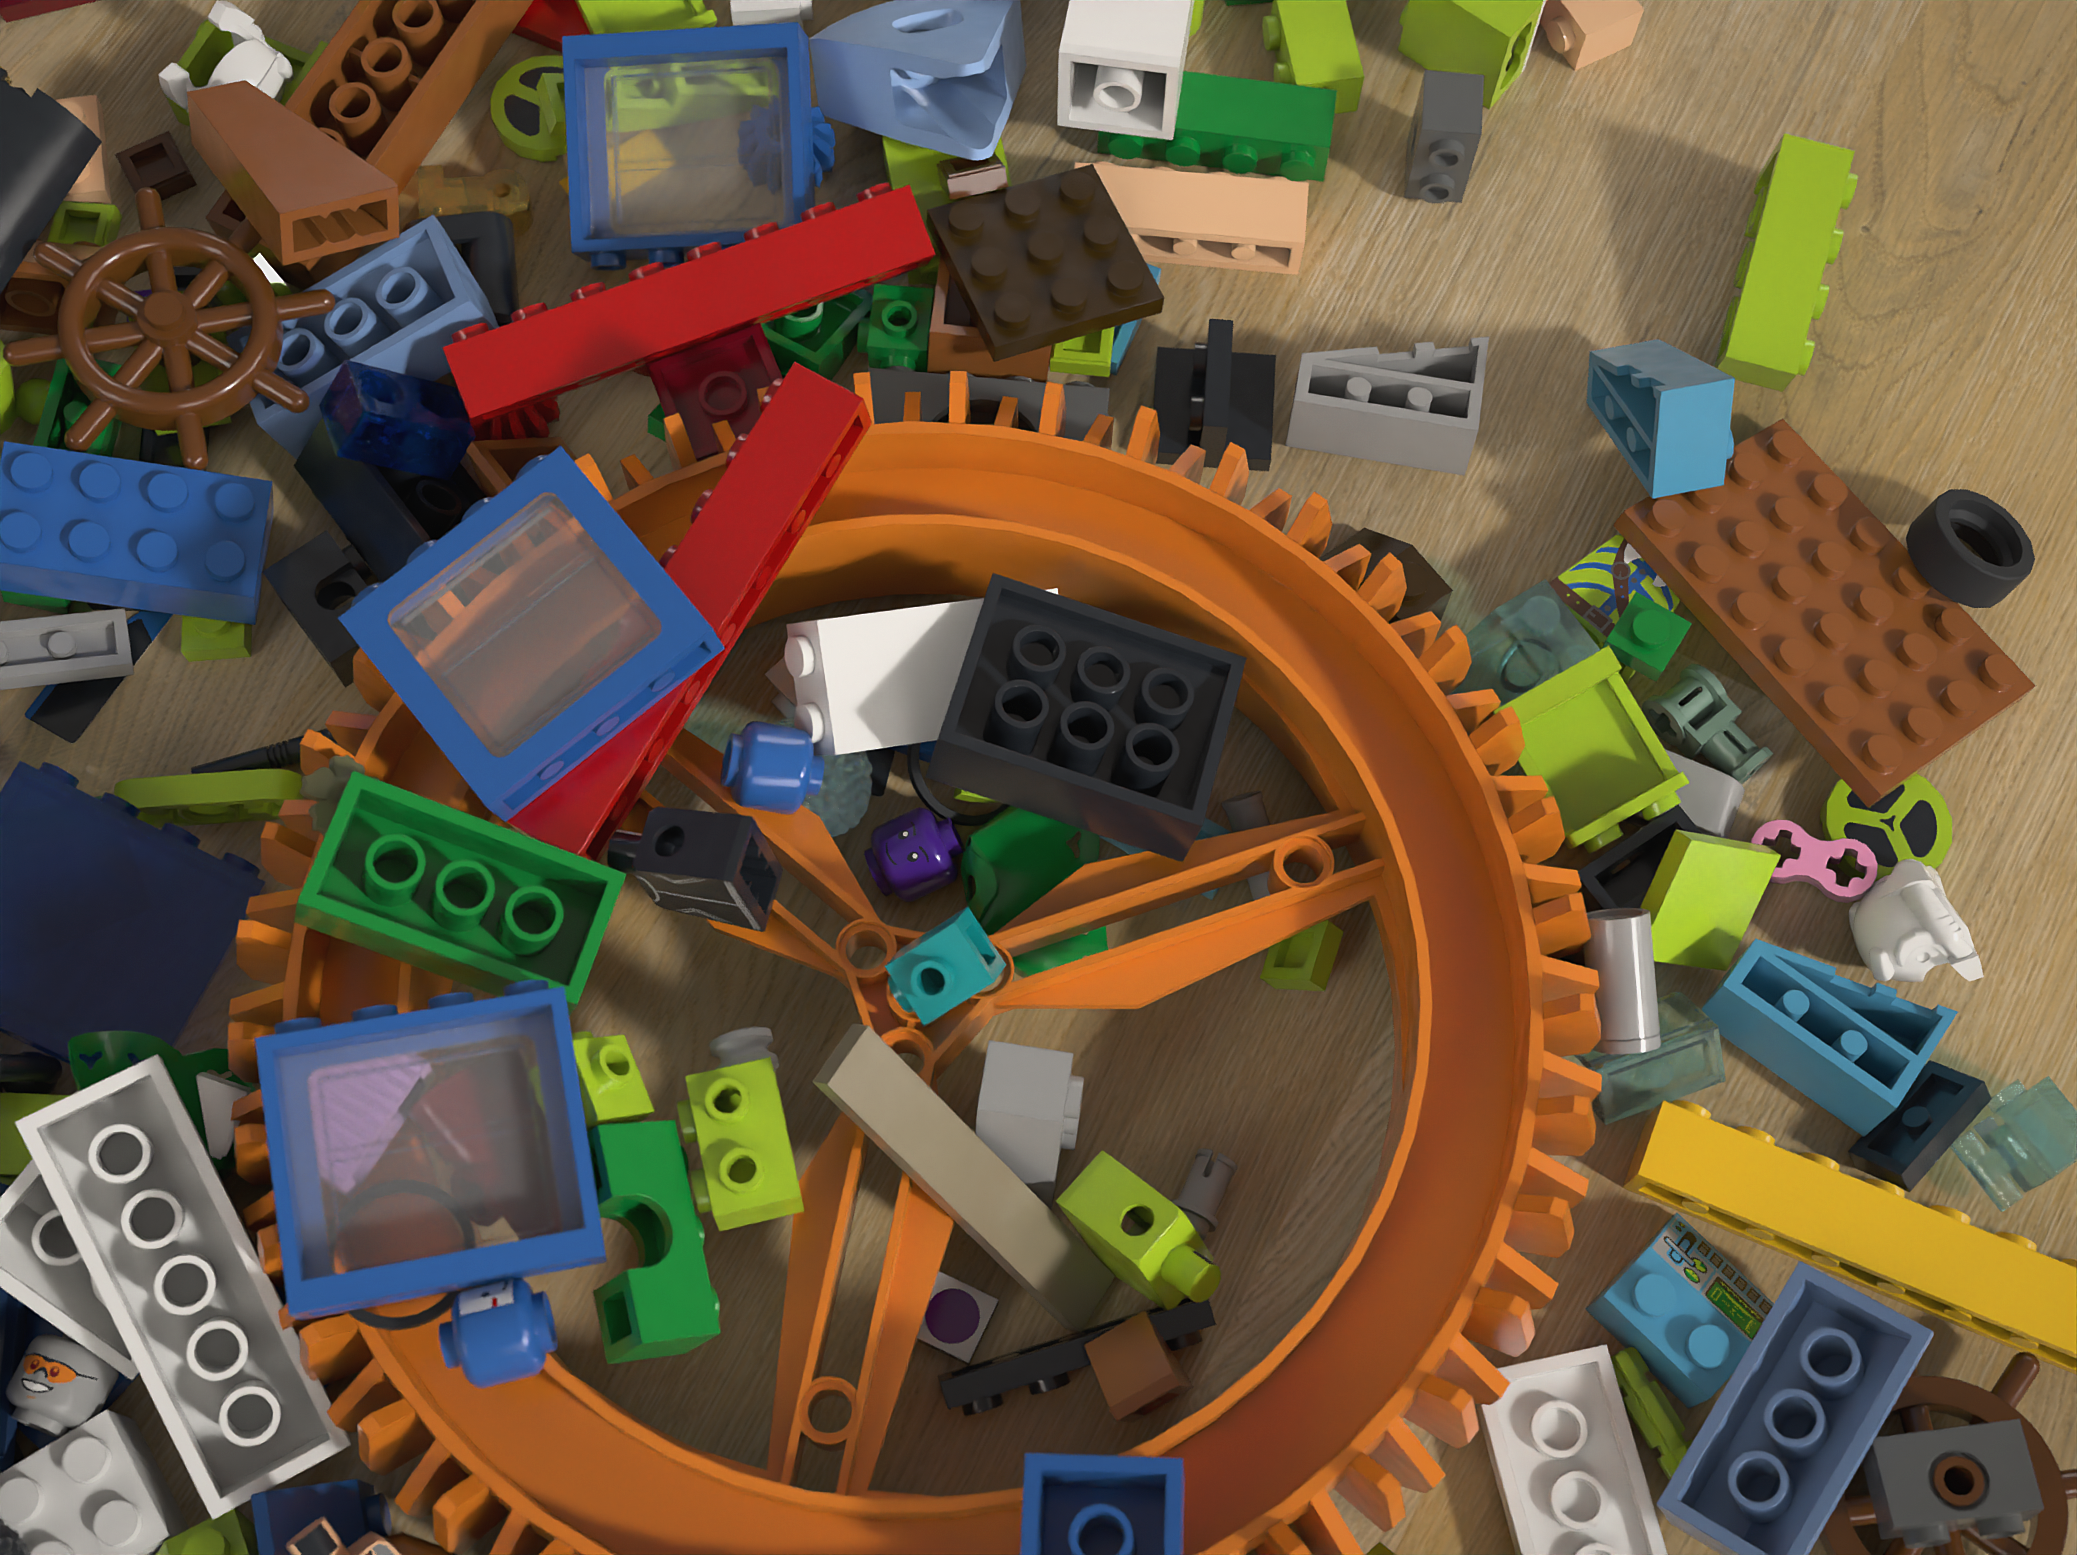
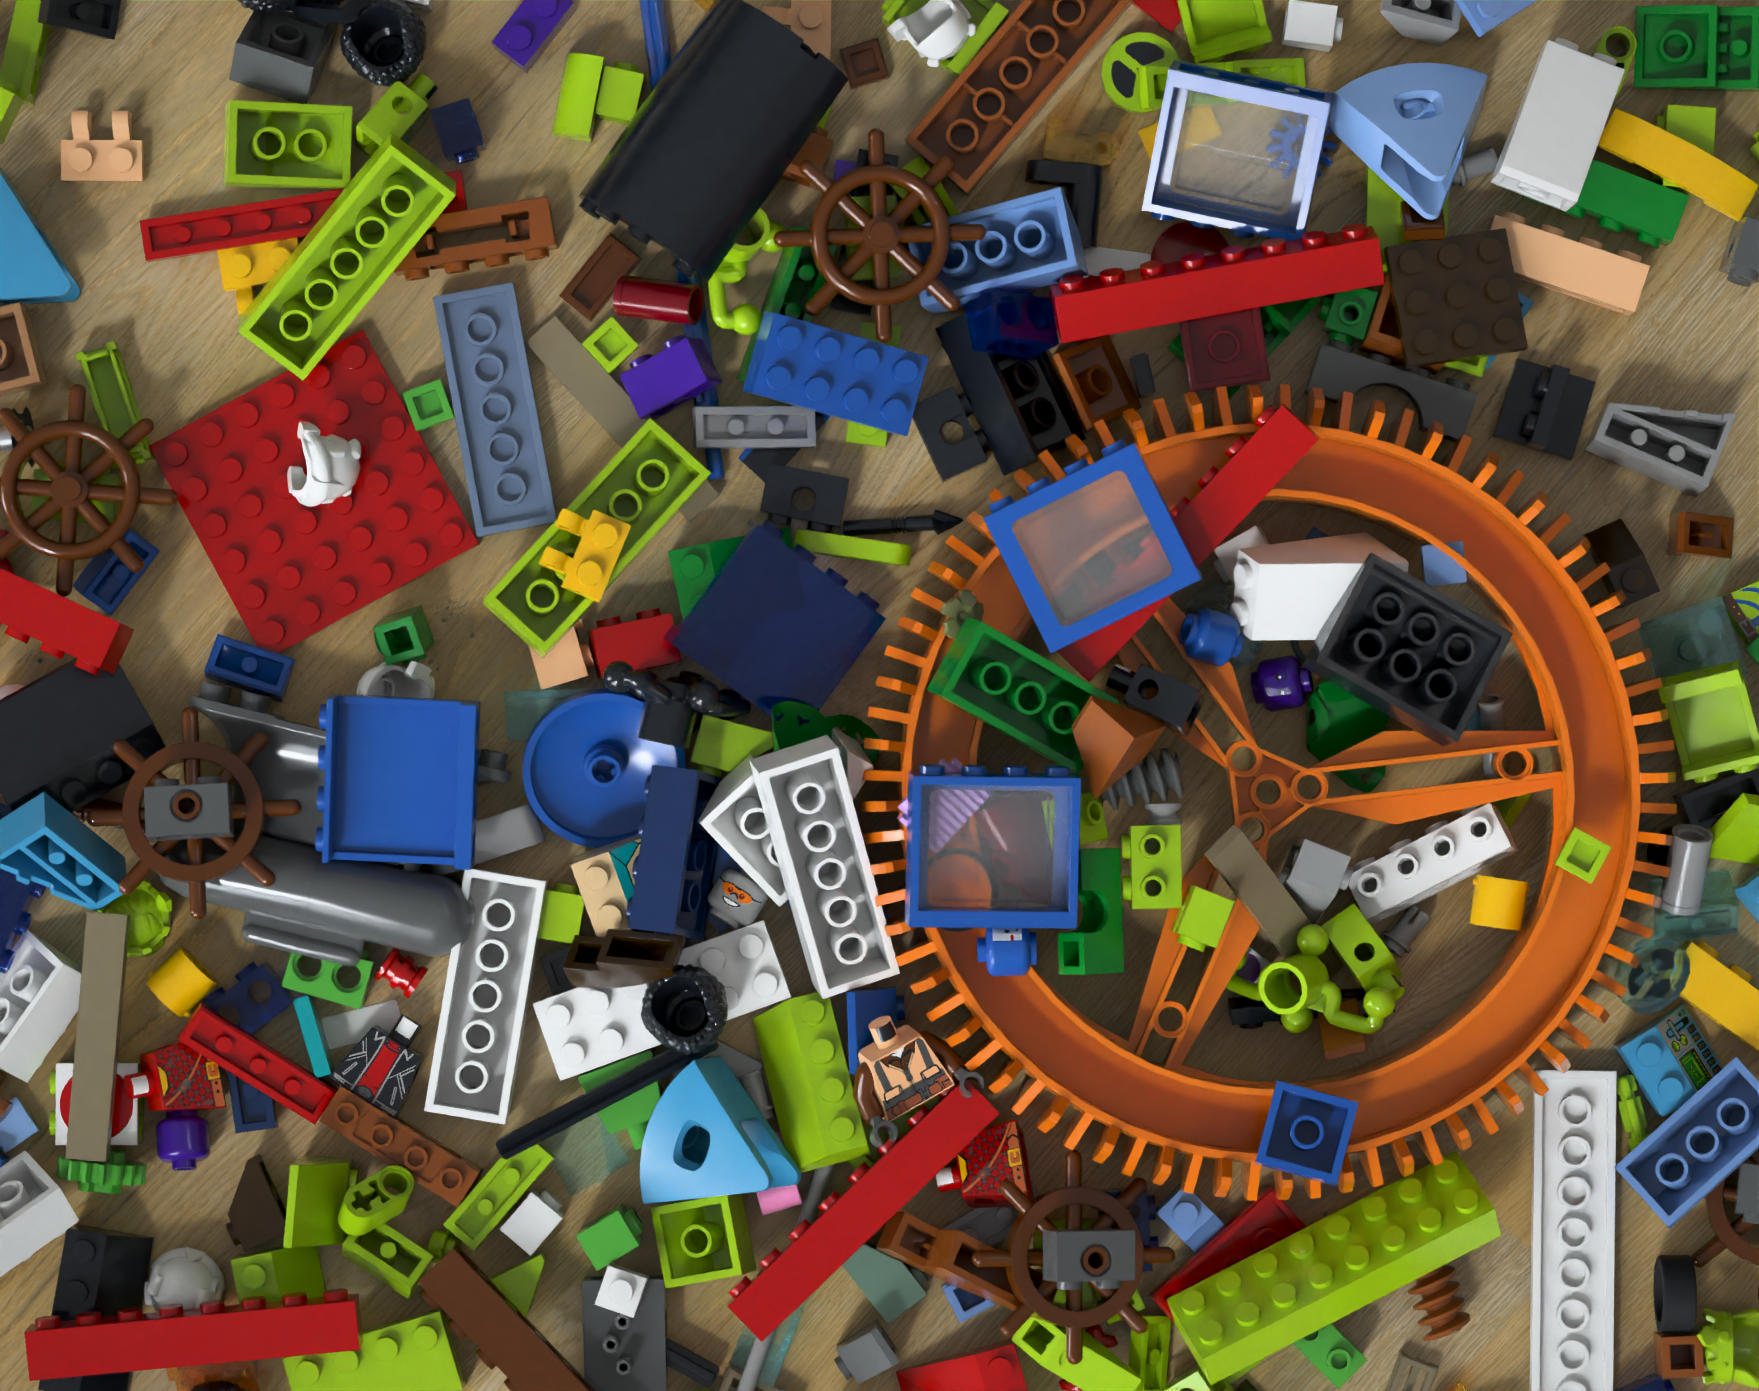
camera: 15 degrees right, 20 degrees up
dark orange slope [187,80,399,266] -> none
teal brick [885,907,1006,1026] -> none
none -> black brick [760,463,850,534]
none -> dark orange slope [1071,695,1165,800]
none -> dark grey piece [1100,748,1184,811]
none -> black tile [1129,353,1156,398]
none -> lime brick [1170,884,1235,952]
none -> lime wheel [1226,924,1396,1034]
none -> white brick [1348,803,1519,925]
none -> medium blue tile [1420,541,1467,586]
none -> light grey pin [1452,146,1498,187]
none -> yellow piece [1469,875,1530,931]
none -> lime plate [1554,827,1612,884]
none -> yellow slope [1598,108,1759,222]
none -> clear light blue tile [1614,935,1690,1014]
none -> dark orange slope [1668,511,1734,558]

